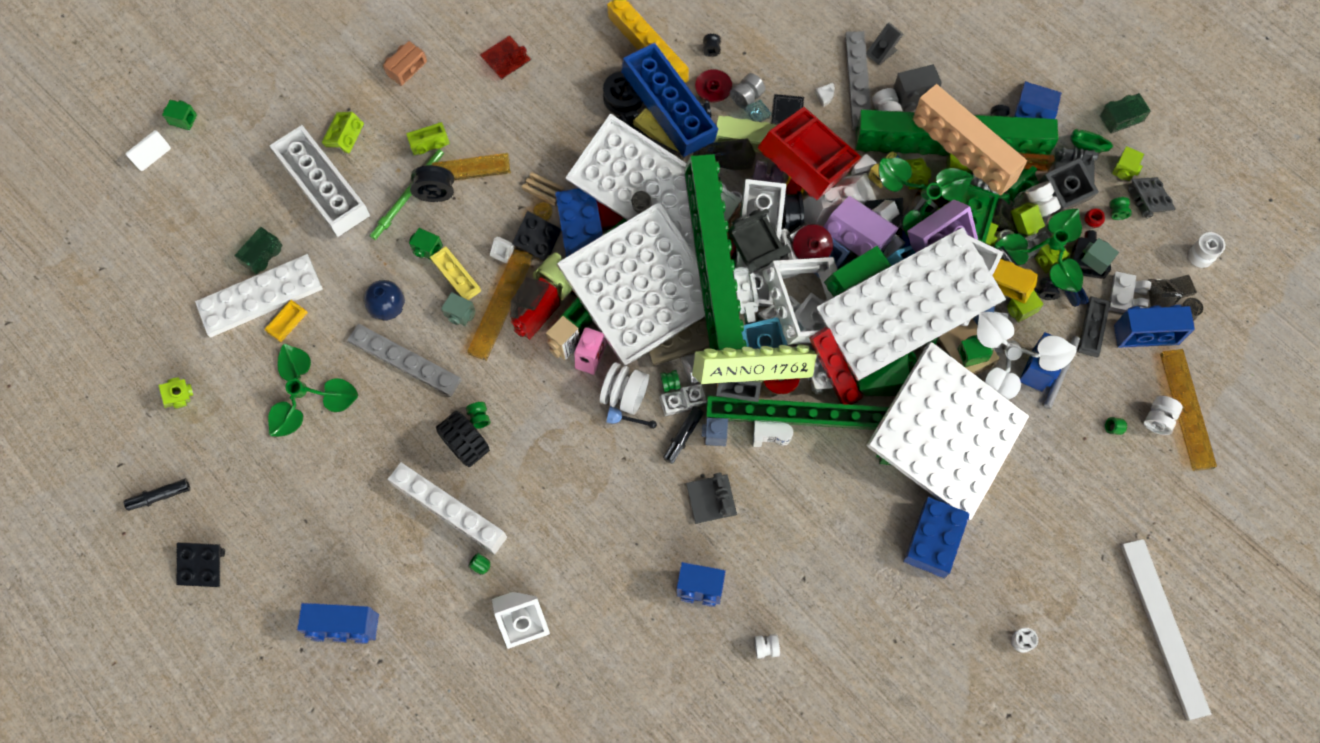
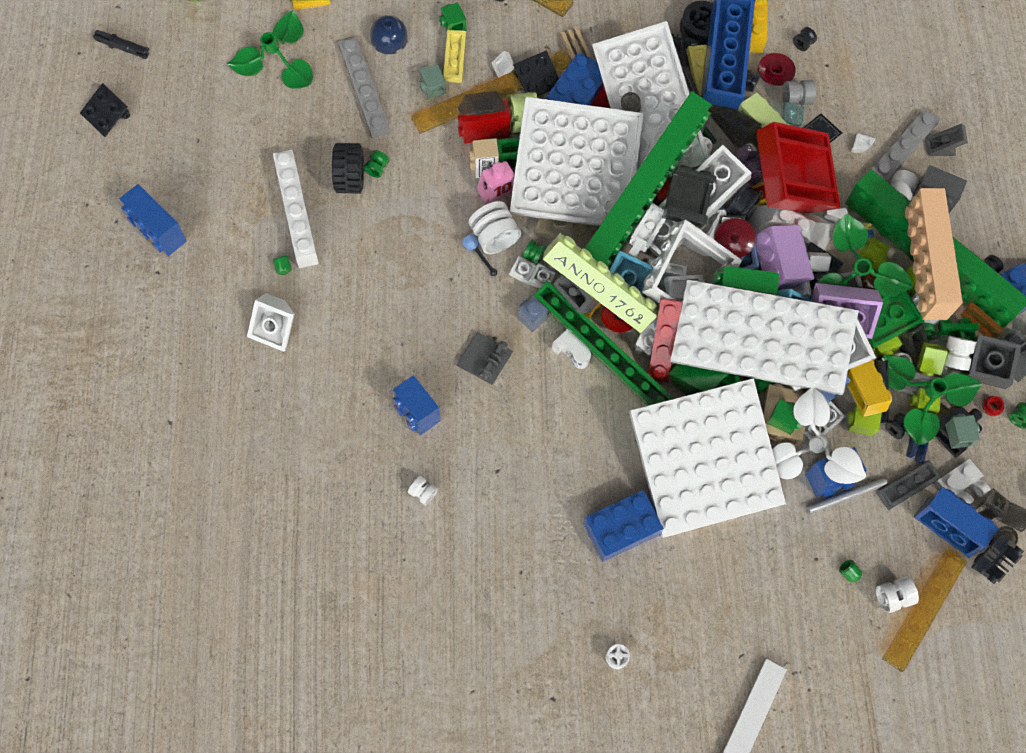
camera: 35 degrees right, 0 degrees up
black axle [663,407,704,464] -> none
none -> black hinge [971,534,1024,584]

